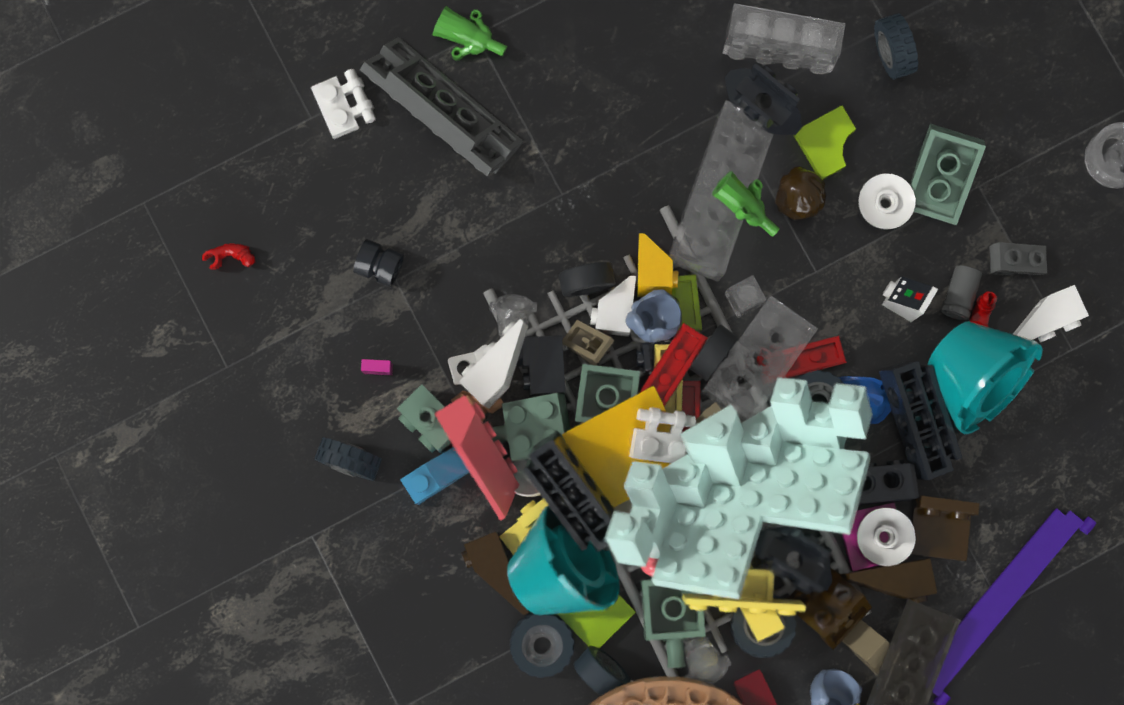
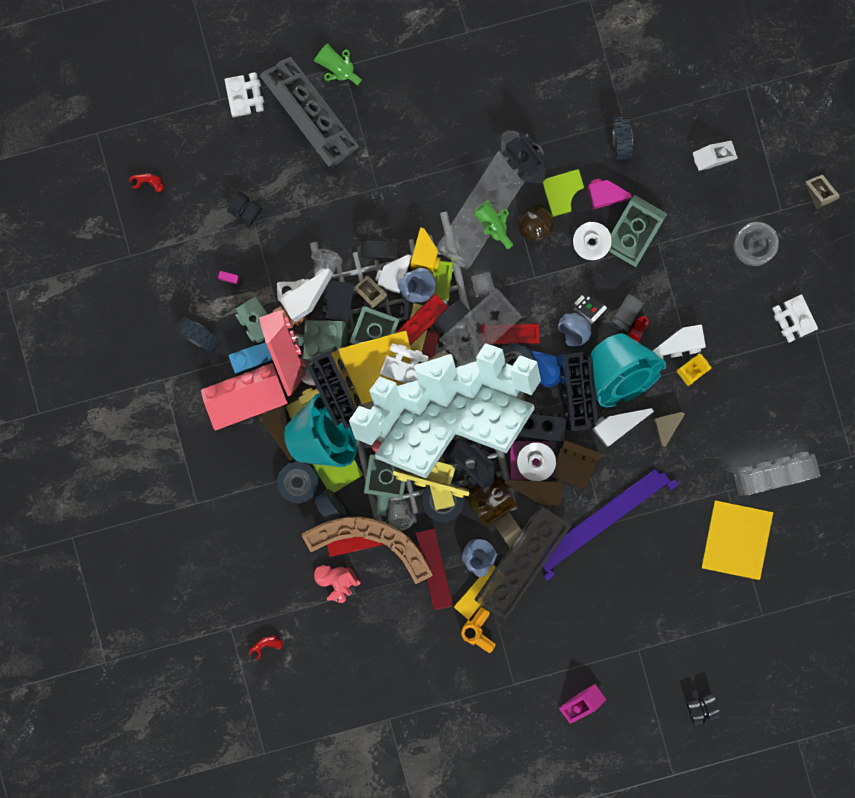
camera: 10 degrees right, 5 degrees up
clear brick [723,3,846,74] -> none
dark grey plate [989,242,1047,276] -> none
none -> coral slope [201,363,287,431]
none -> sand blue hair [558,313,591,346]
none -> dark pink slope [587,178,632,209]
none -> white slope [592,408,654,447]
none -> dark tan slope [653,412,685,447]
none -> yellow bracket [677,354,711,386]
none -> white slope [693,141,738,171]

